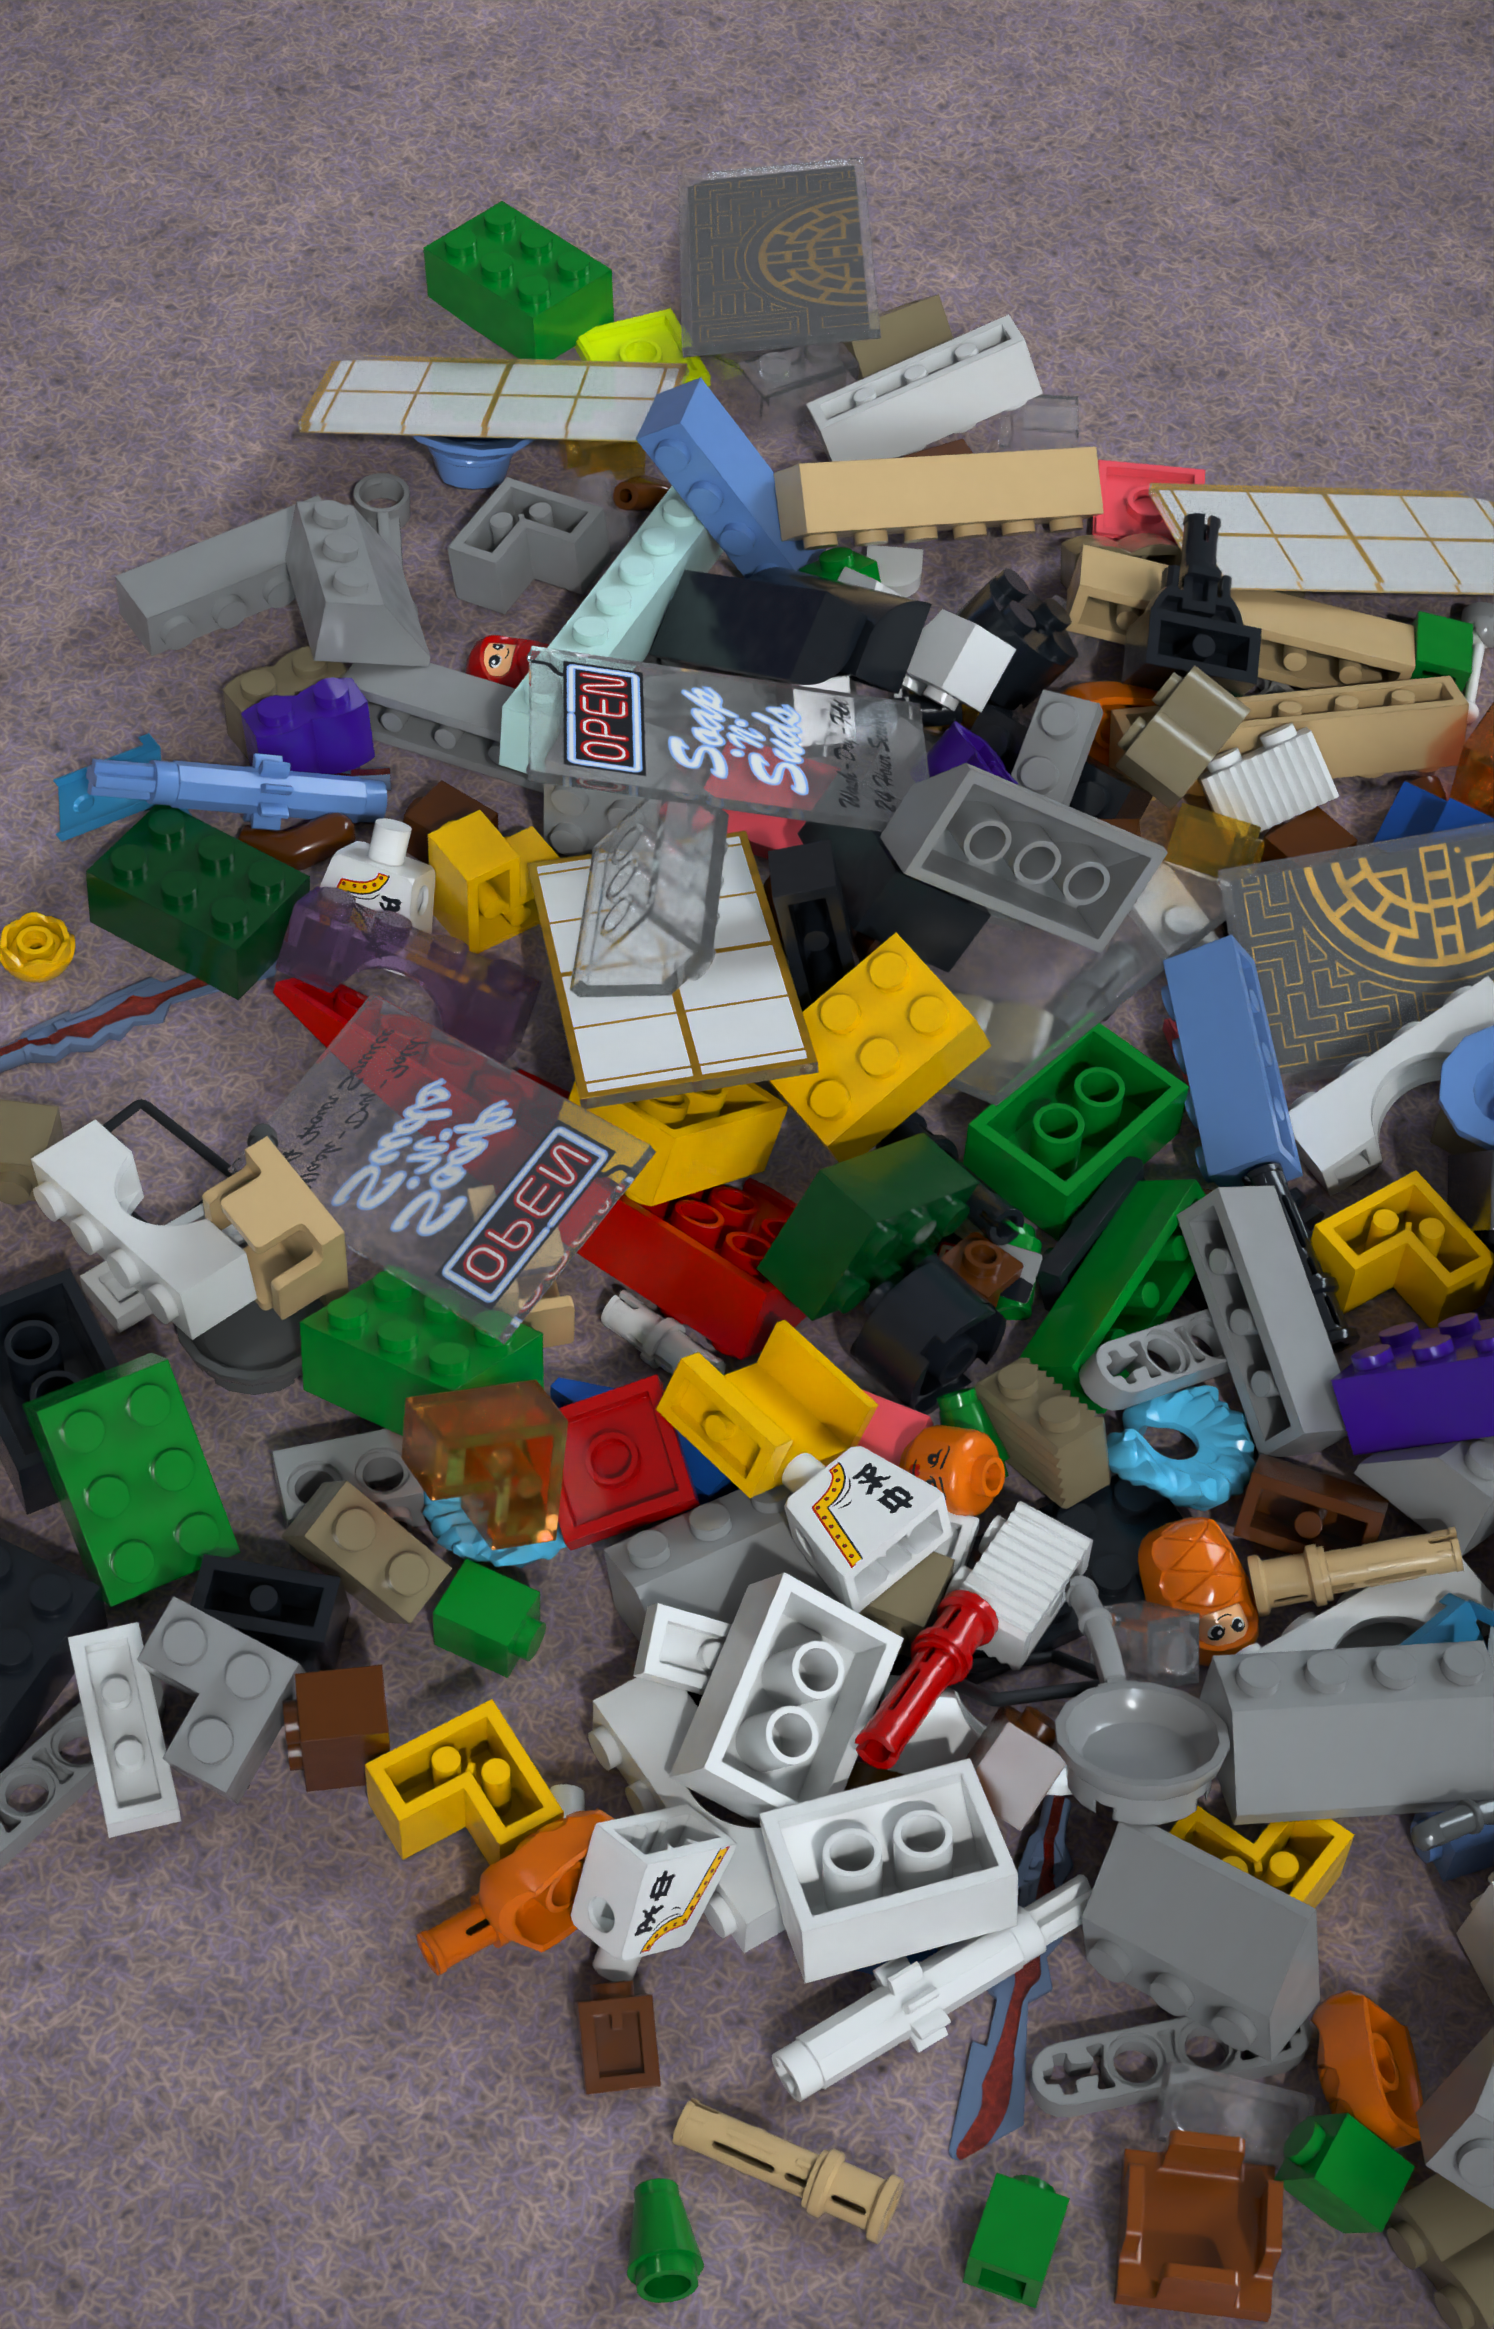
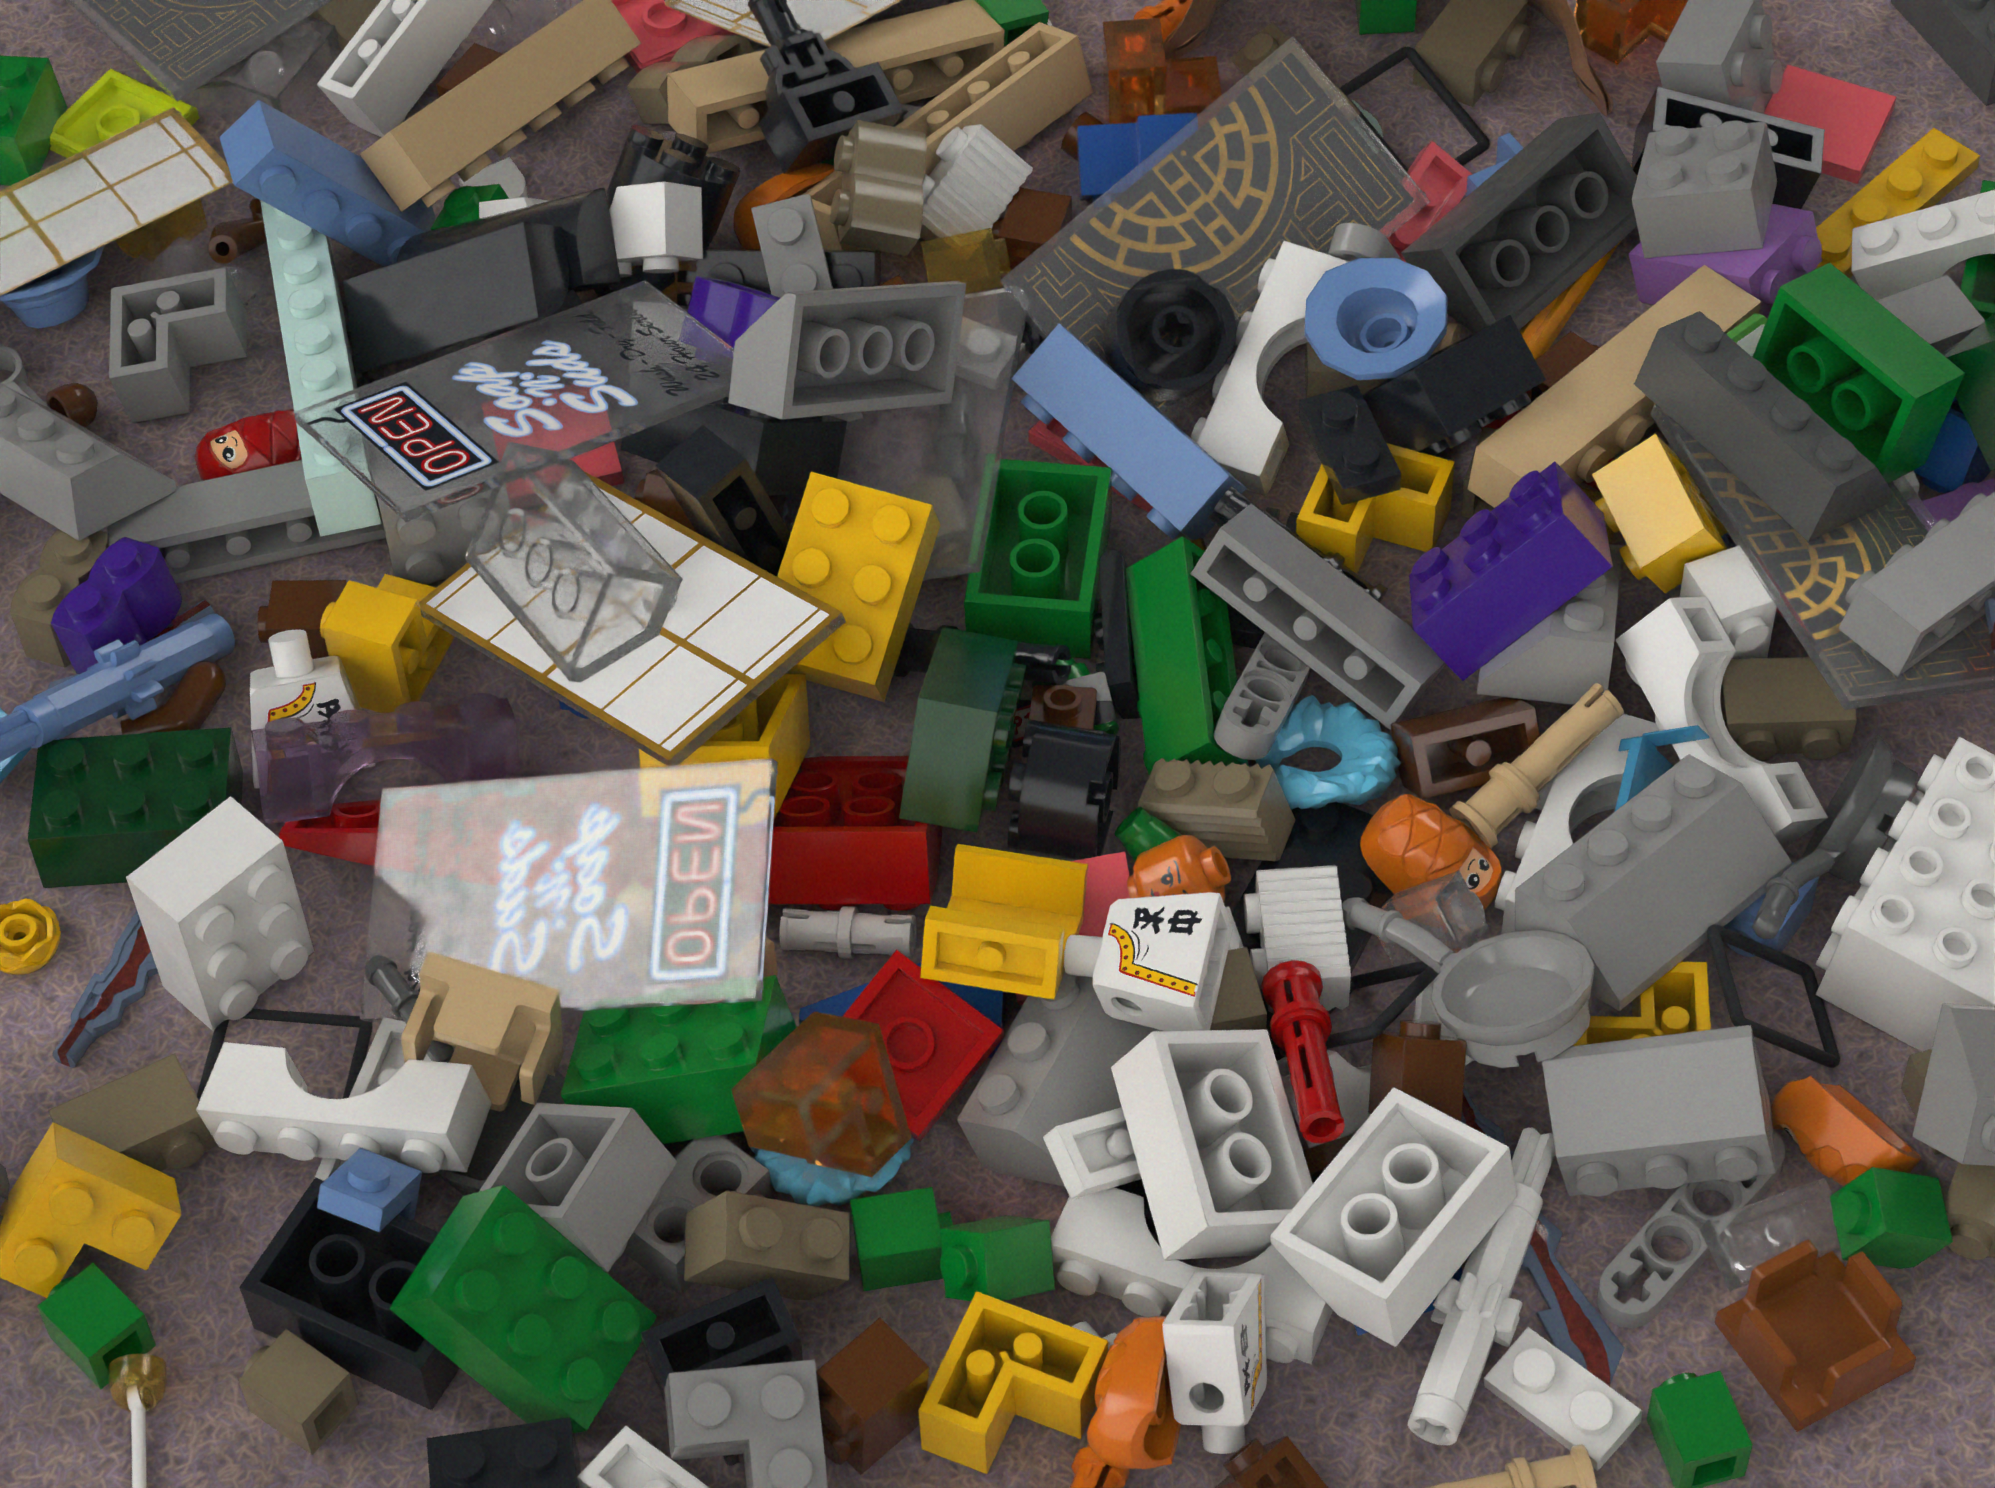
camera: 30 degrees left, 0 degrees up
none -> reddish brown hinge [46,383,98,428]
none -> white brick [126,796,314,1032]
none -> medium blue bracket [317,1148,422,1232]
none -> light grey brick [479,1103,677,1272]
none -> green brick [940,1215,1055,1301]
none -> black brick [1103,269,1236,401]
none -> black plate [1299,385,1401,505]
none -> white plate [1484,1327,1642,1471]
none -> black piece [1707,924,1840,1068]

